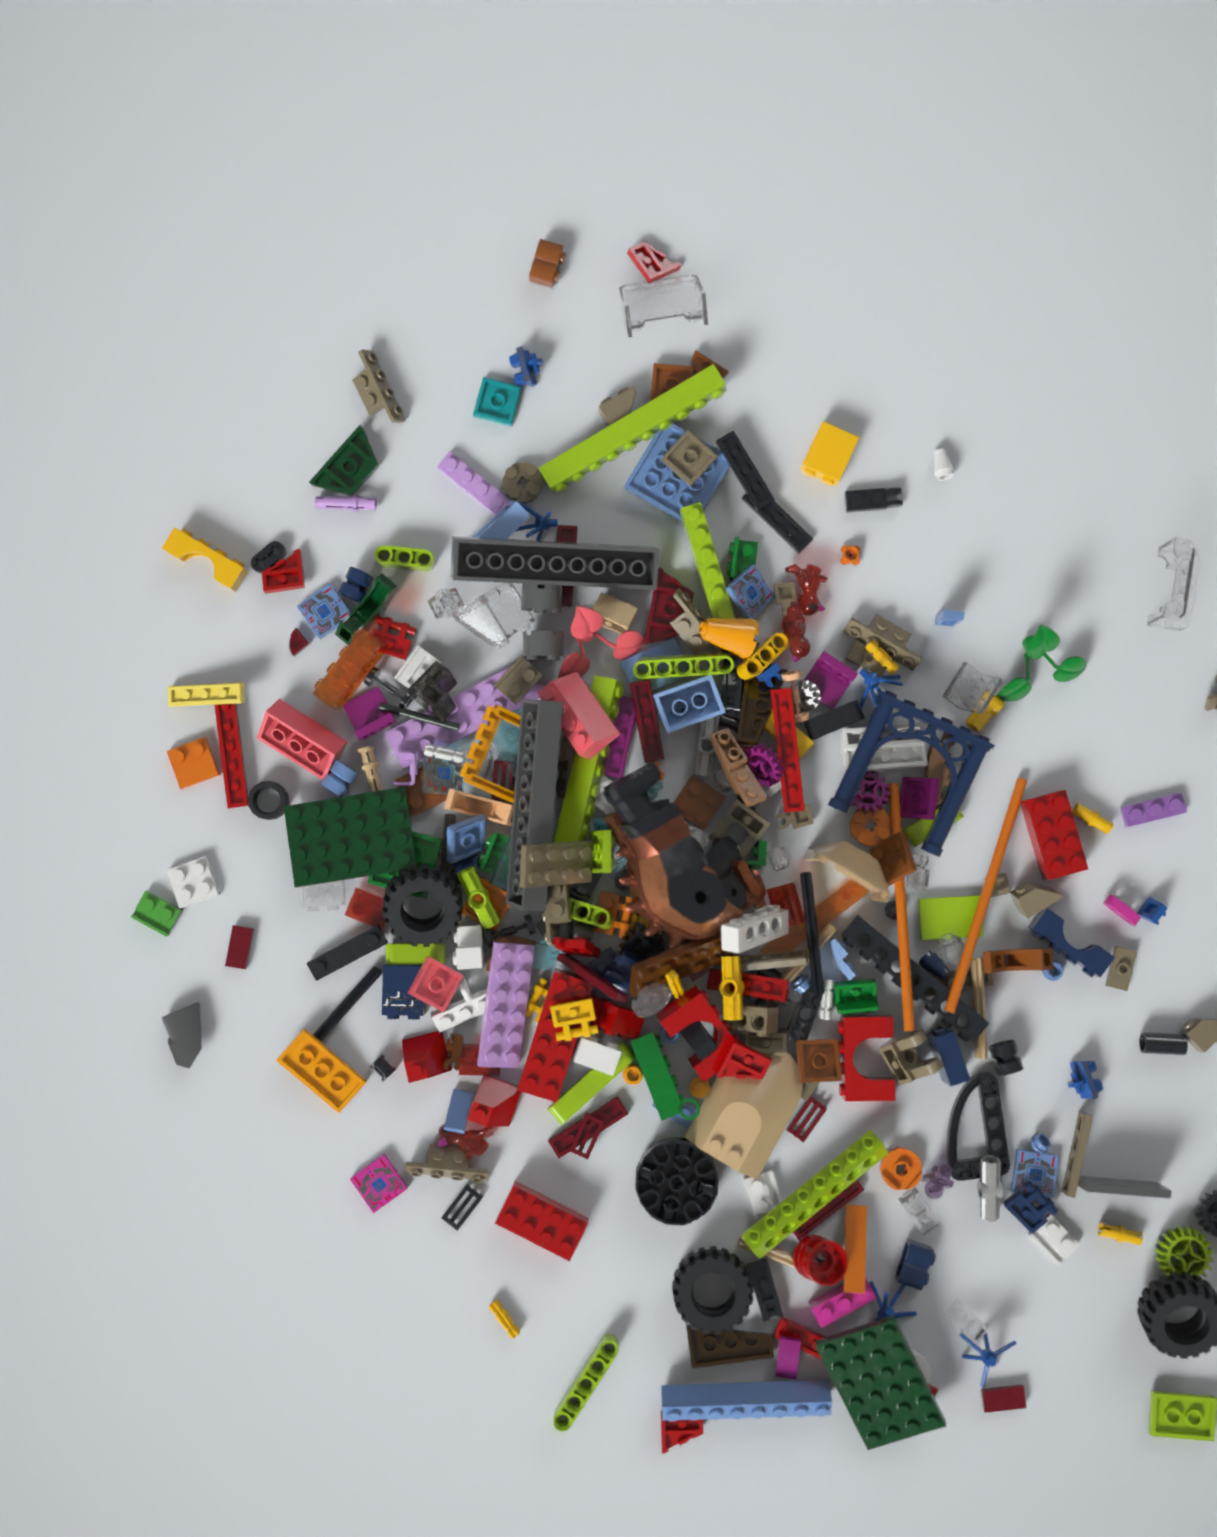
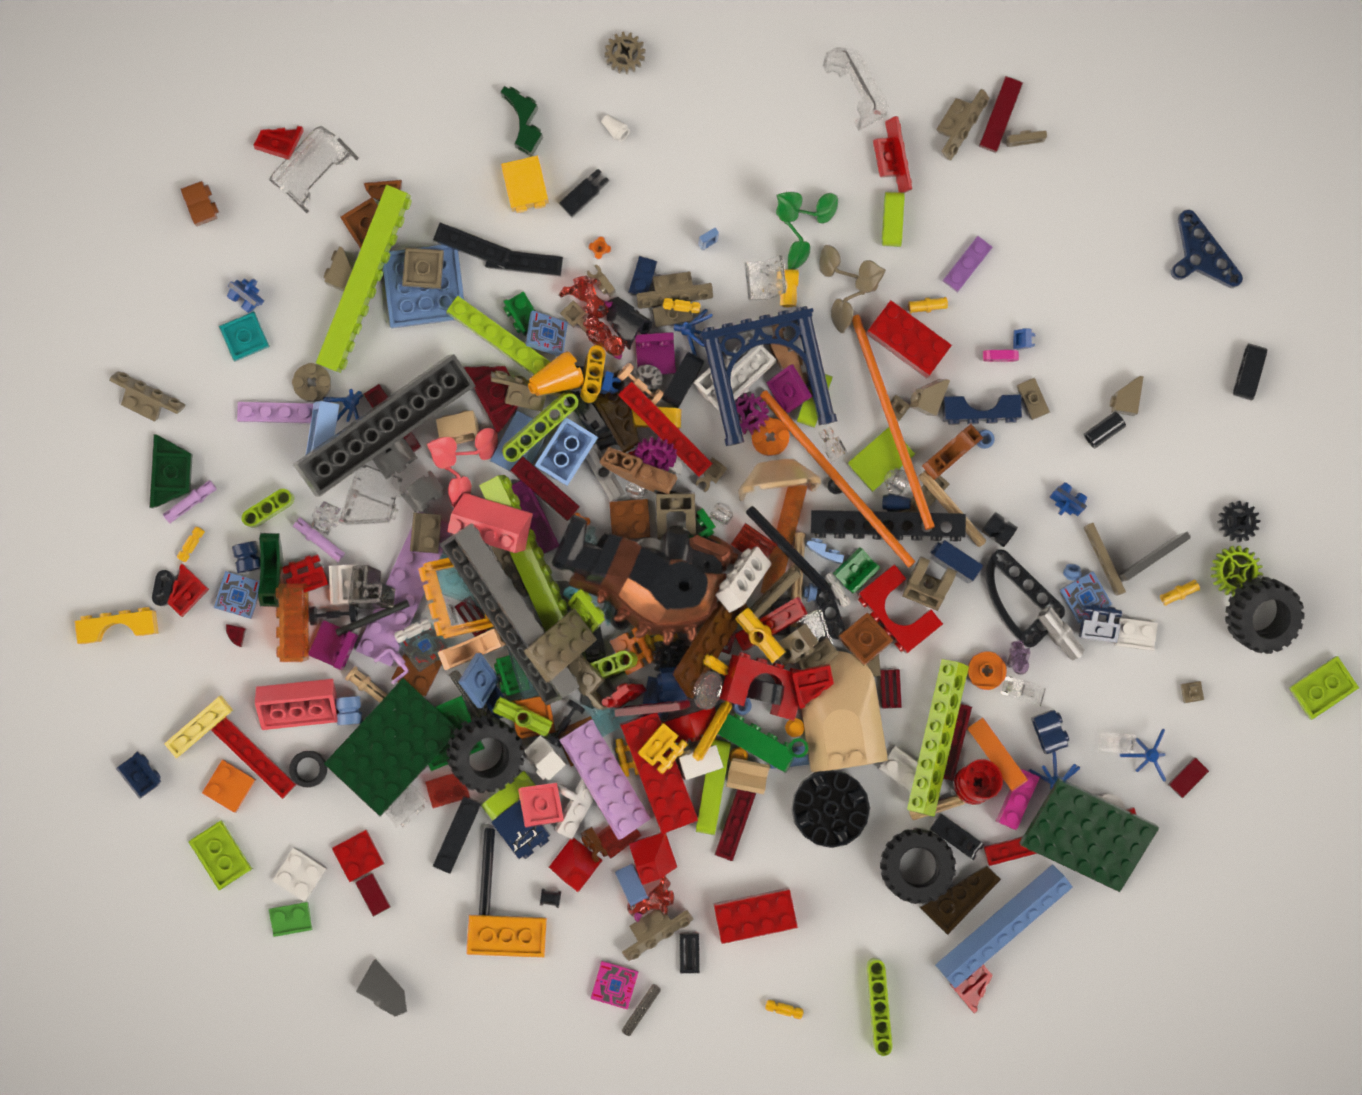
camera: 50 degrees left, 0 degrees up
dark red tile [569,1112,605,1160] -> none
magenta slope [775,1336,801,1379] -> none
dark orange plate [869,832,917,887] -> none
none -> dark blue bracket [116,751,161,799]
none -> yellow axle [177,526,205,562]
none -> lime tile [188,820,253,890]
none -> lavender pin [293,517,345,563]
none -> red plate [332,829,385,882]
none -> dark green arch [500,86,543,157]
none -> dark tan plate [587,264,616,297]
none -> dark tan gear [605,32,645,74]
none -> black panel [606,297,652,350]
none -> clear smoke axle [622,984,661,1036]
none -> dark blue plate [628,256,657,296]
none -> yellow axle [692,701,732,761]
none -> tan panel [726,758,770,794]
none -> dark tan plant [819,245,886,333]
none -> red bracket [873,116,912,193]
none -> lime beam [882,192,905,247]
none -> dark tan tile [1180,681,1204,703]

